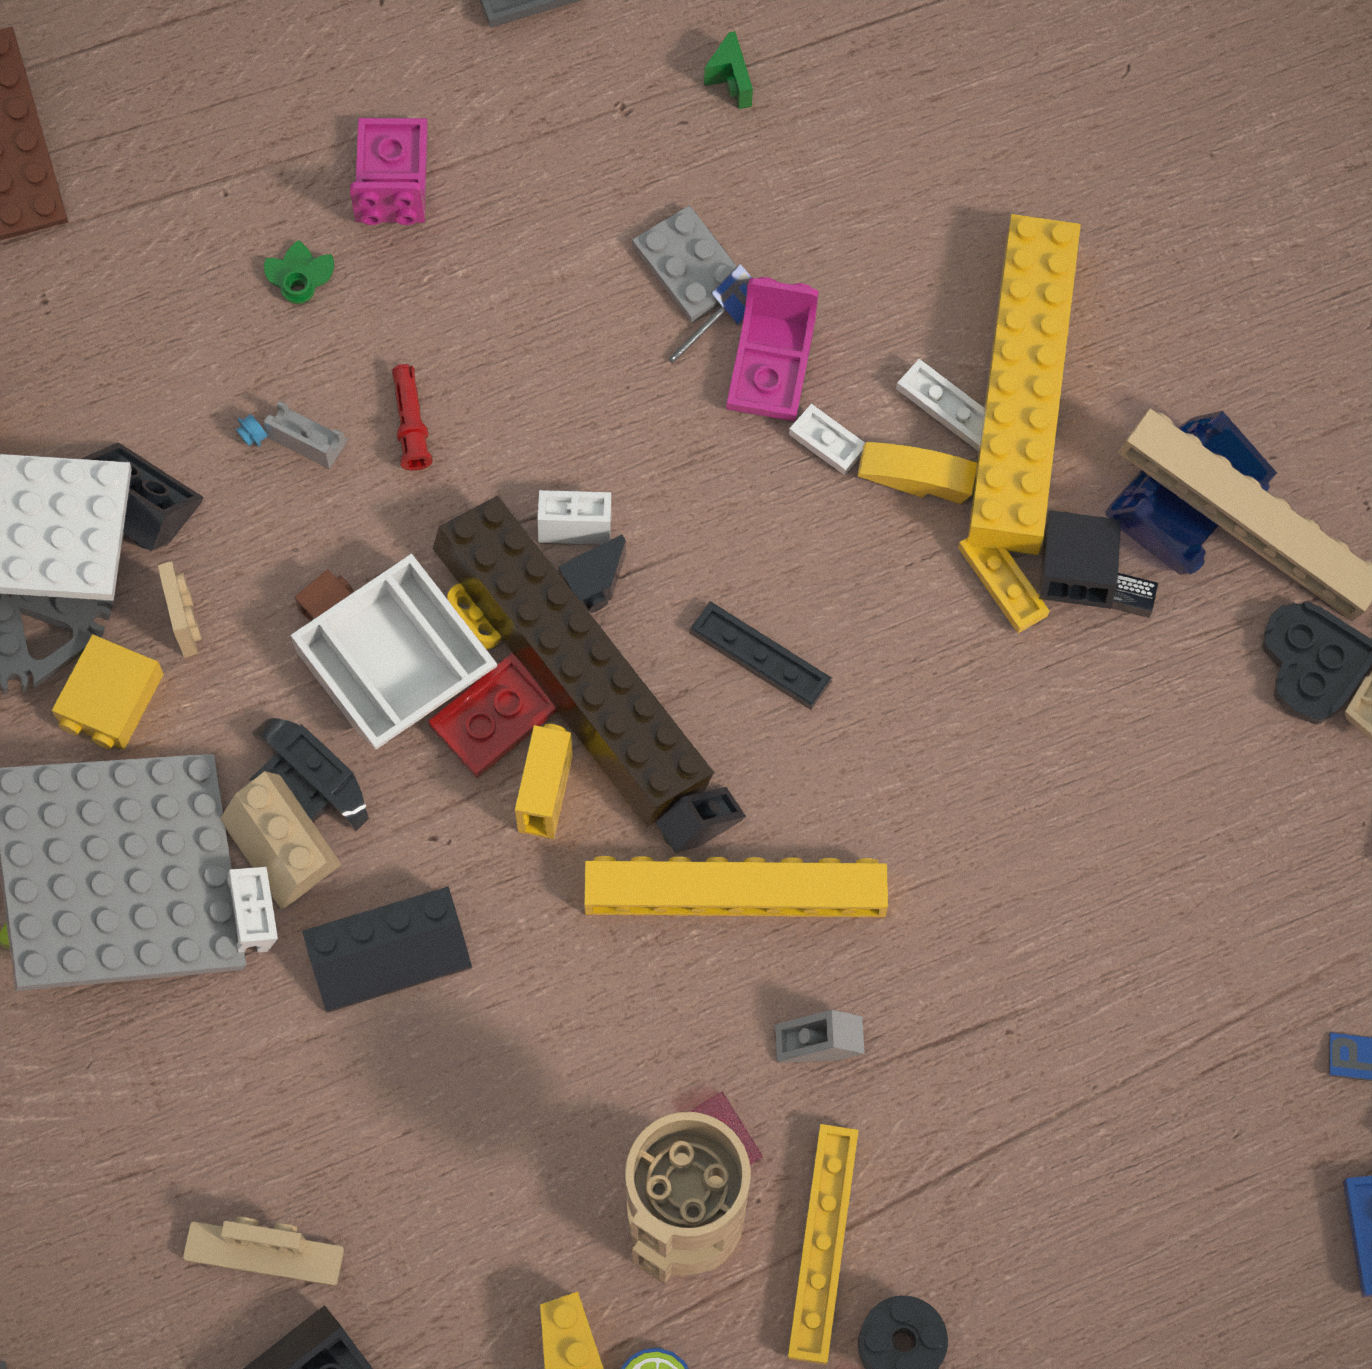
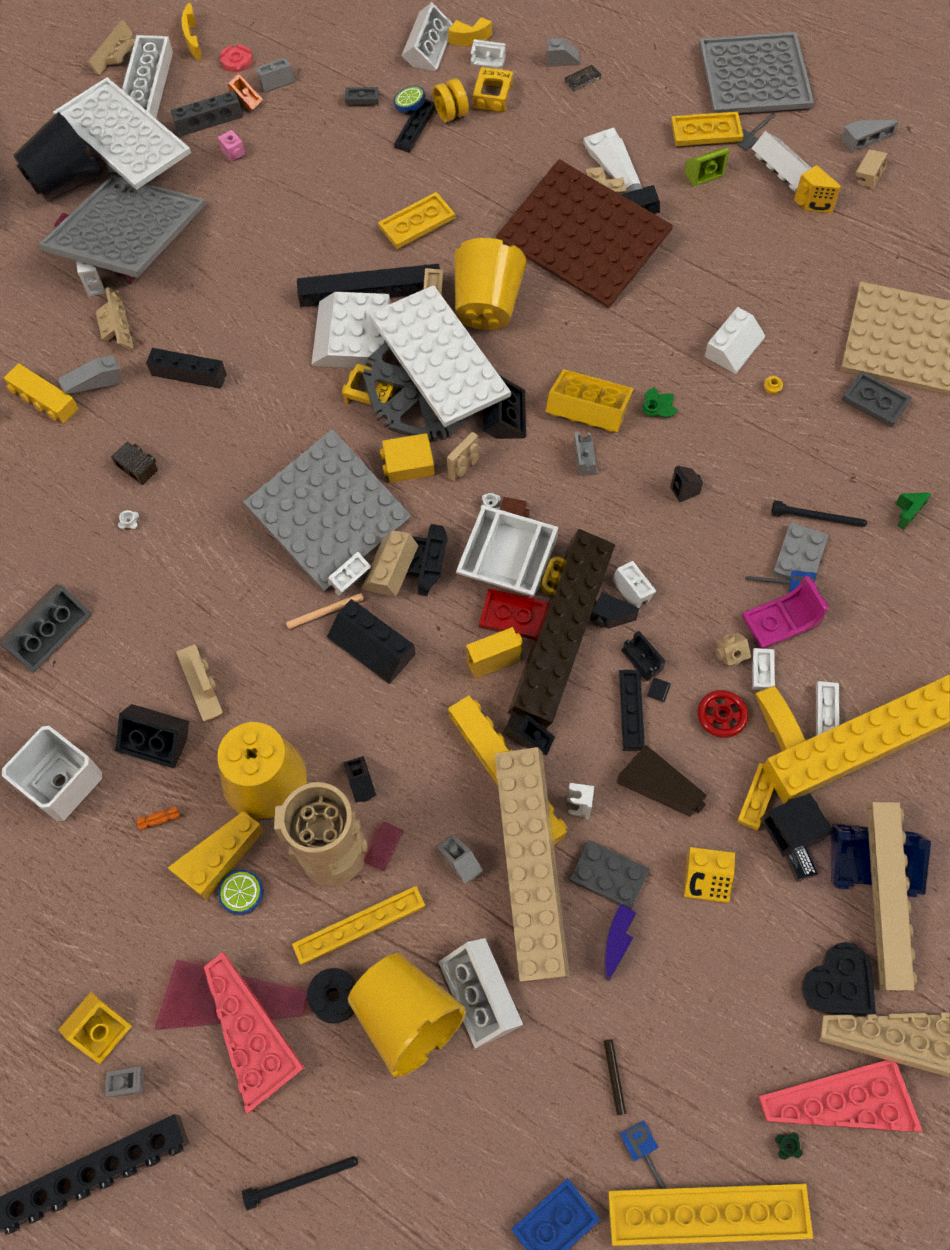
camera: 60 degrees right, 5 degrees down
dark azure plate [236,414,268,447] -> none
dark pink bracket [350,118,428,225] -> none
red pin [392,364,433,471] -> none
none -> yellow cone [217,722,307,820]
none -> light nougat bar [286,593,364,630]
none -> black slope [343,756,376,803]
none -> yellow cone [348,953,466,1078]
none -> white slope [439,938,523,1049]
none -> white plate [481,493,501,510]
none -> tan brick [495,747,570,982]
none -> yellow slope [545,369,634,432]
none -> white hinge [567,783,594,820]
none -> dark grey plate [570,840,649,909]
none -> dark purple slope [604,904,636,981]
none -> dark brown bar [604,1039,626,1115]
none -> dark brown slope [616,745,707,817]
none -> black hinge [621,631,666,681]
none -> black piece [647,677,671,702]
none -> black slope [670,466,703,502]
none -> yellow slope [684,847,735,903]
none -> red plate [697,690,748,738]
none -> white slope [705,307,765,374]
none -> tan brick [716,633,751,666]
none -> yellow plate [764,376,783,394]
none -> black piece [771,500,867,527]

